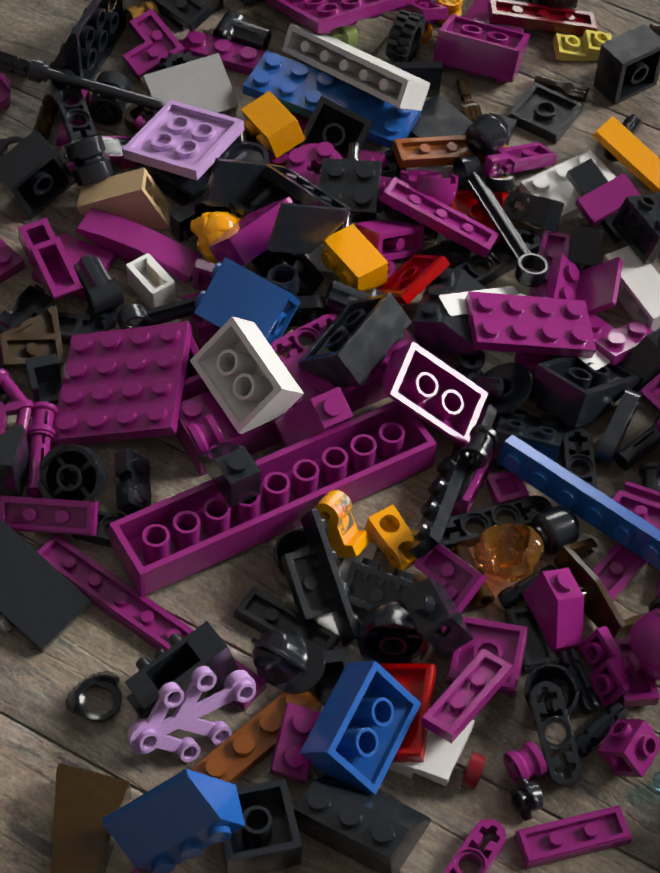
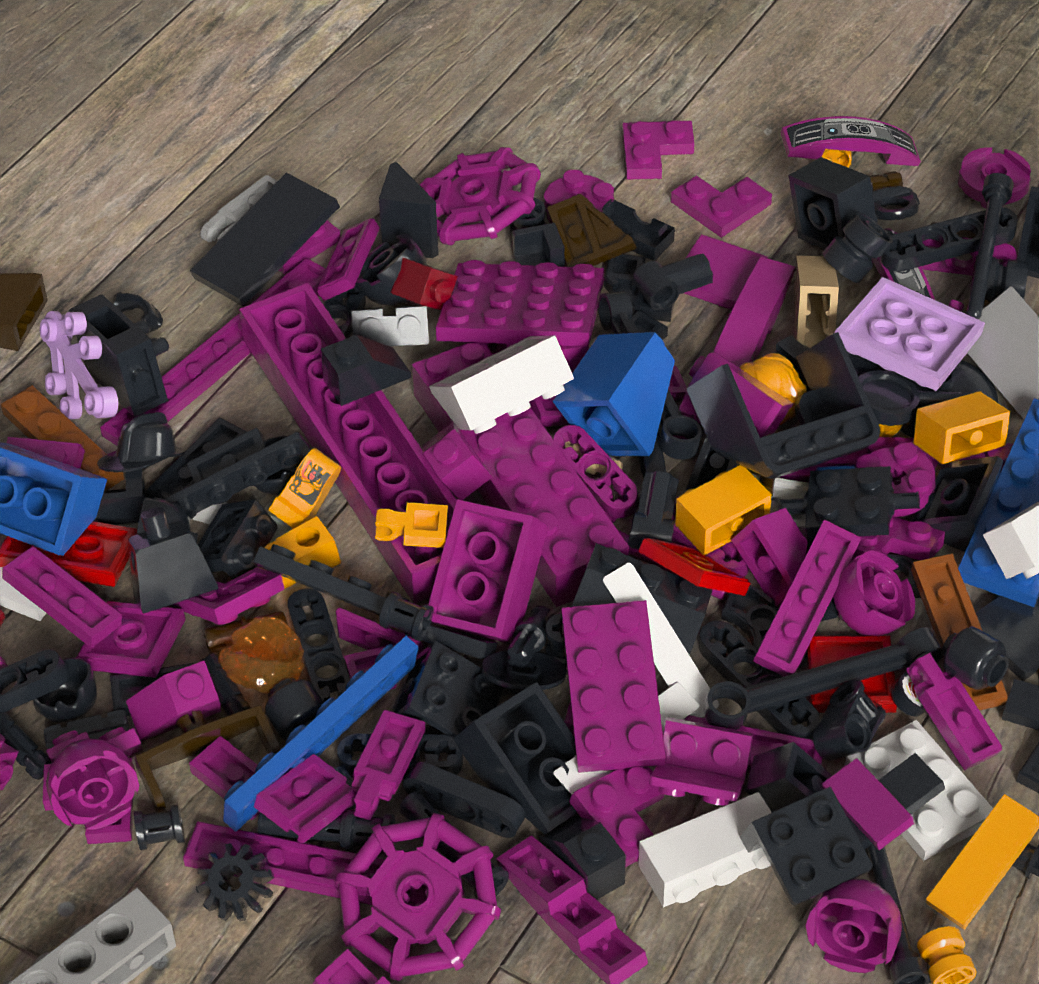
camera: 95 degrees right, 5 degrees down
magenta slope [18,218,83,300] -> none
magenta pin [26,401,58,498] -> none
white piece [126,253,176,309] -> none
magenta wheel [187,414,226,454] -> none
black slope [298,292,411,388] -> none
none -> magenta hinge [351,710,425,820]
none -> light orange plate [375,502,448,548]
none -> dark red brick [391,258,458,311]

